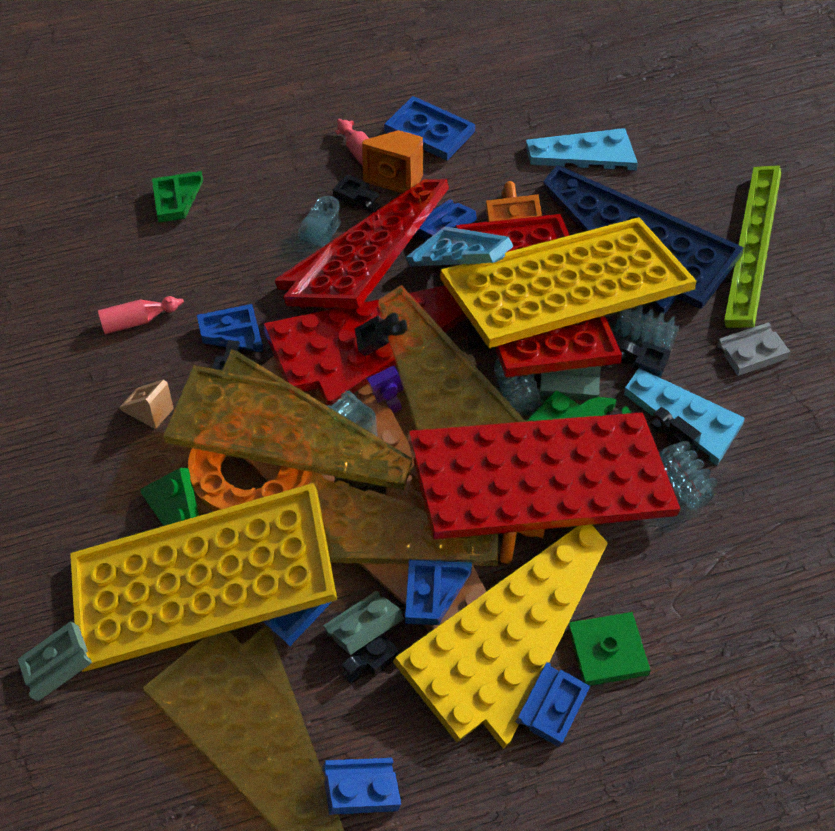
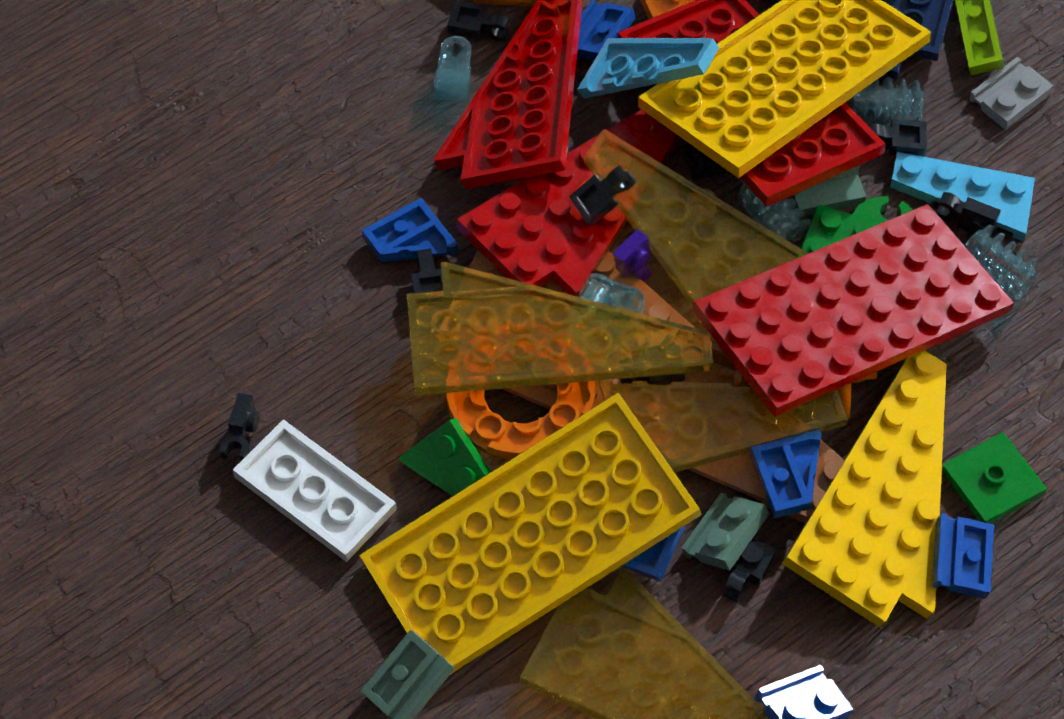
camera: 20 degrees left, 5 degrees up
coral wheel [98,296,184,335] -> none
light nougat slope [119,379,174,429] -> none
green wing [152,171,203,223] -> none
none -> black plate [220,393,260,461]
none -> white plate [233,419,397,562]

